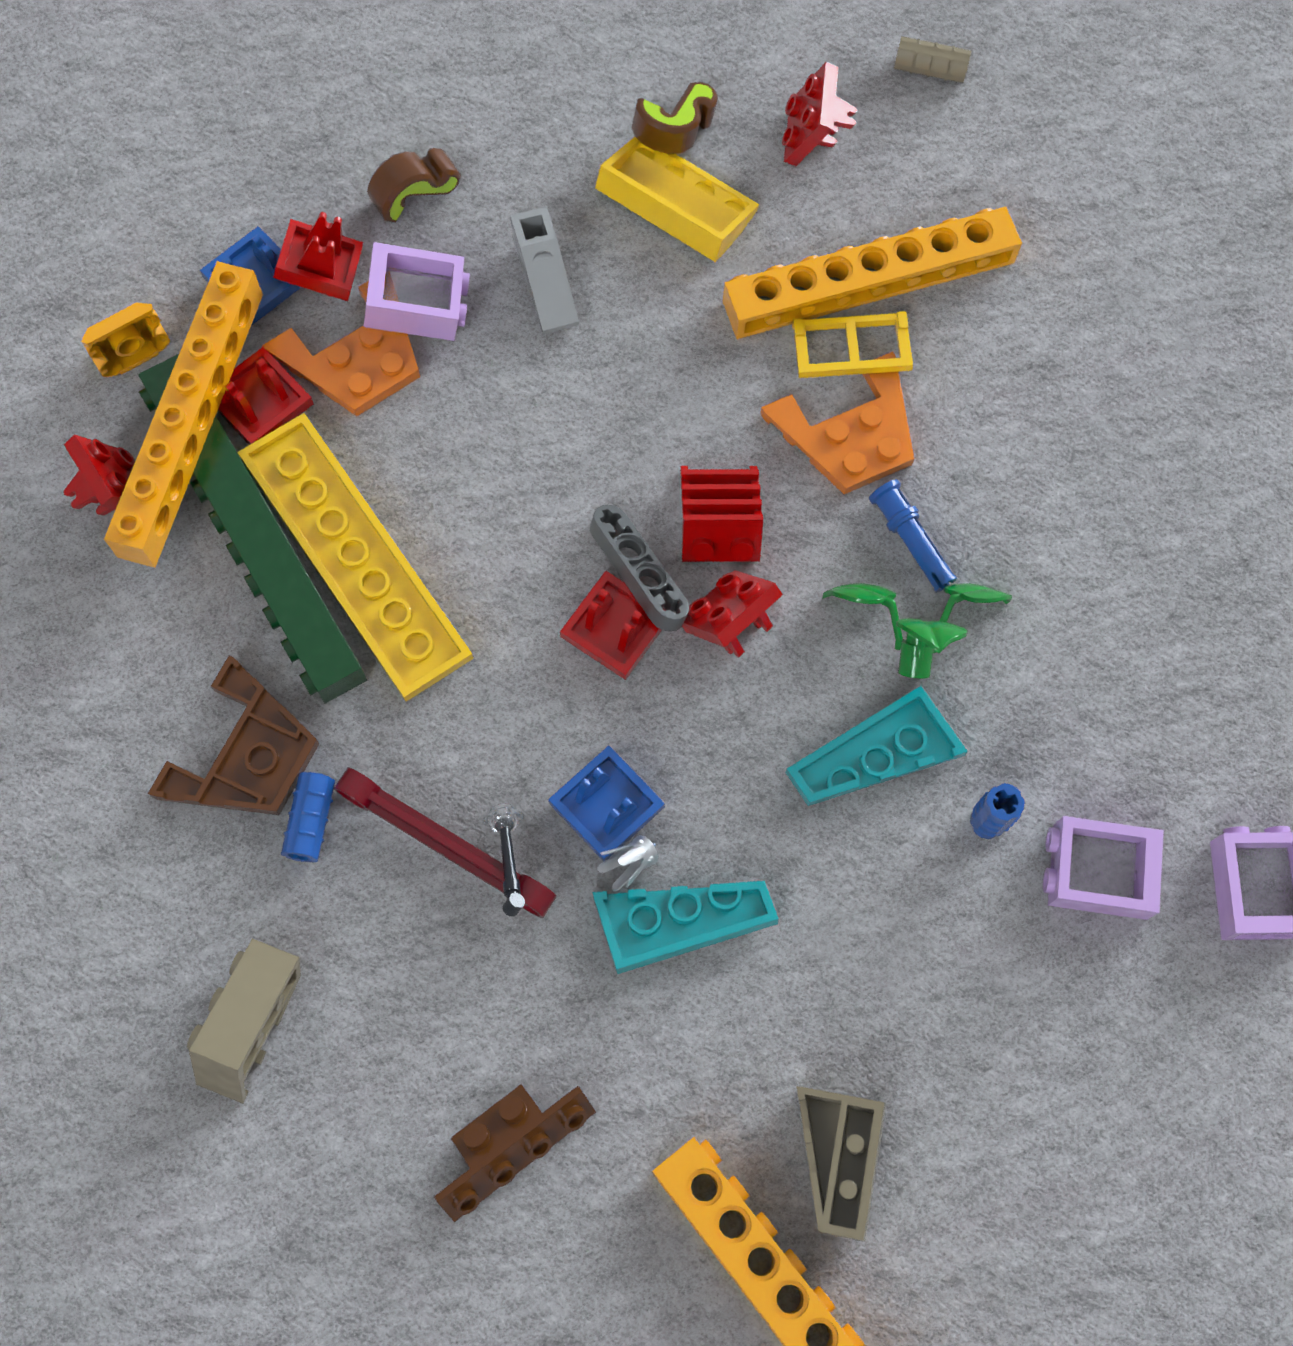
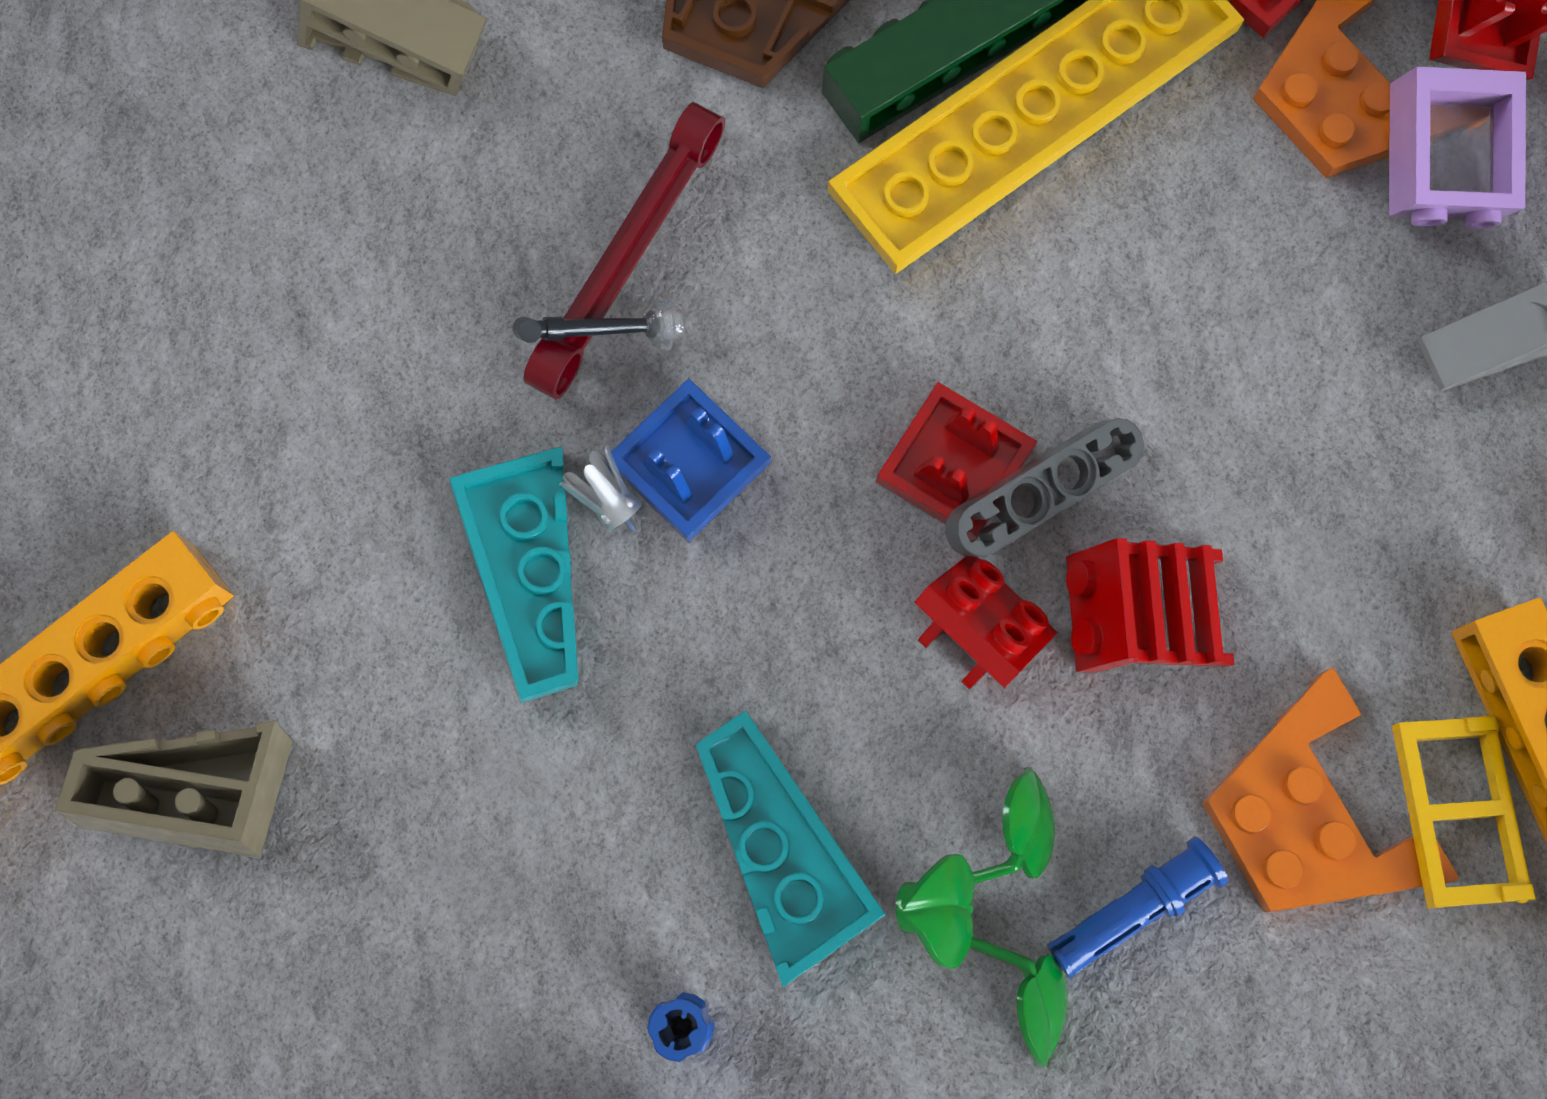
camera: 90 degrees right, 5 degrees up
blue axle [281,772,335,863] -> none
reddish brown bracket [434,1084,596,1222] -> none

